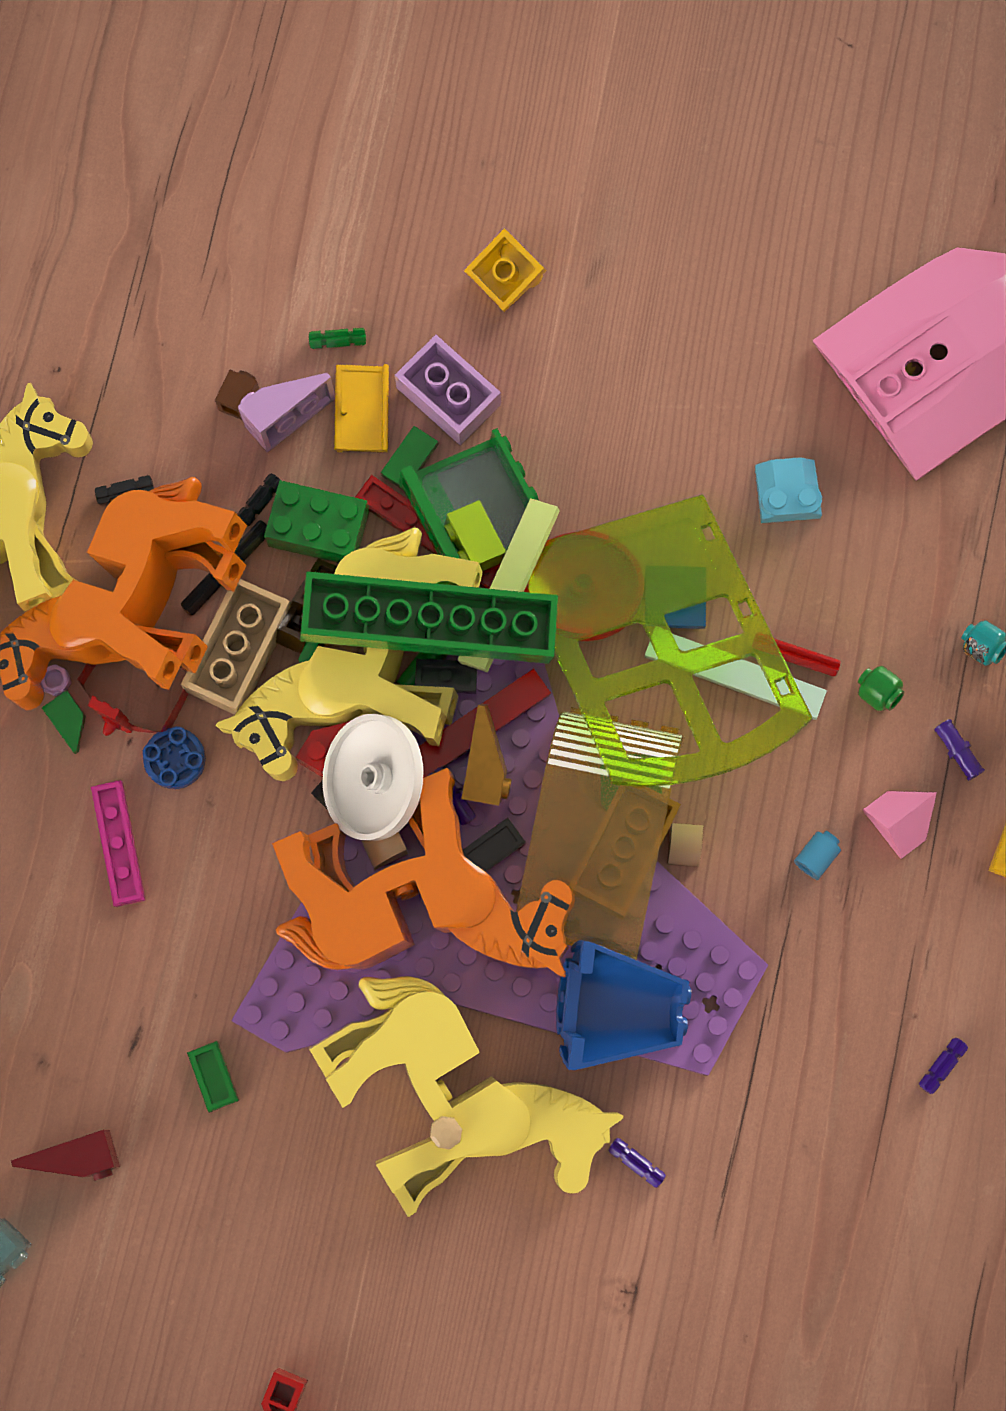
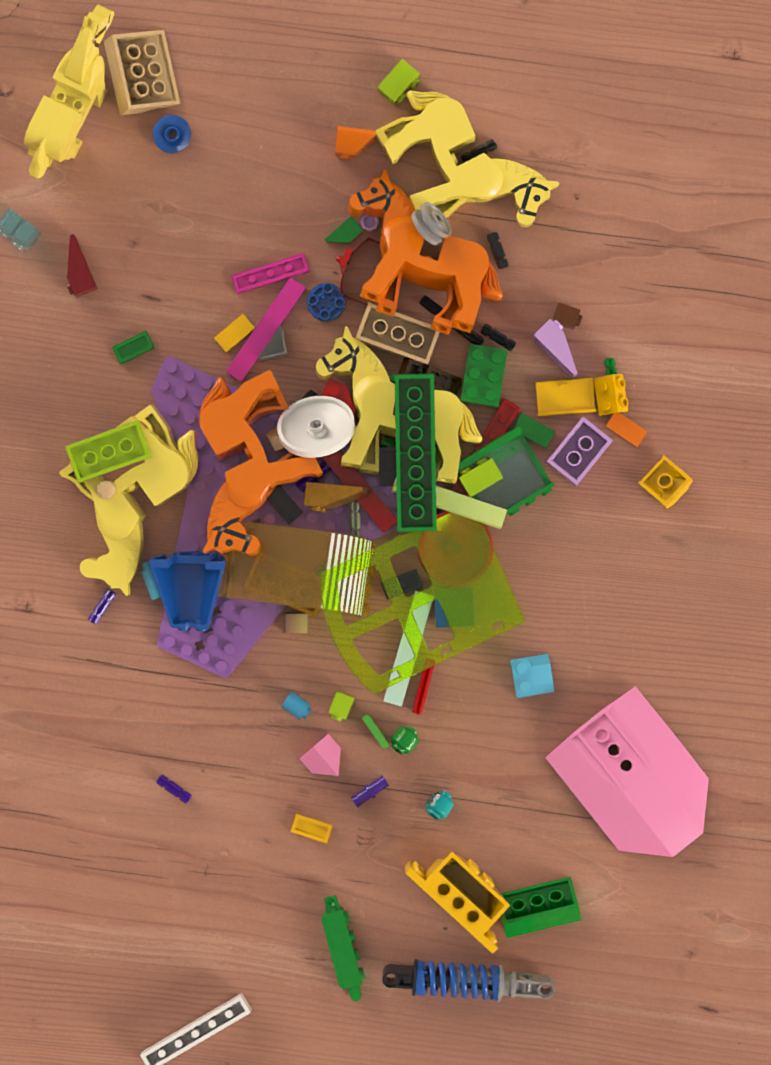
camera: 85 degrees right, 10 degrees up
none -> lime plate [65,420,152,483]
none -> medium azure cylinder [141,562,161,601]
none -> yellow tile [214,314,255,353]
none -> dark pink tile [226,277,306,383]
none -> dark grey slope [258,327,288,362]
none -> lime brick [328,691,355,722]
none -> light grey axle [349,502,360,540]
none -> bright green tile [362,714,390,749]
none -> black plate [381,569,423,600]
none -> light grey wheel [411,202,452,245]
none -> yellow bracket [593,374,628,416]
none -> orange tile [605,413,648,448]

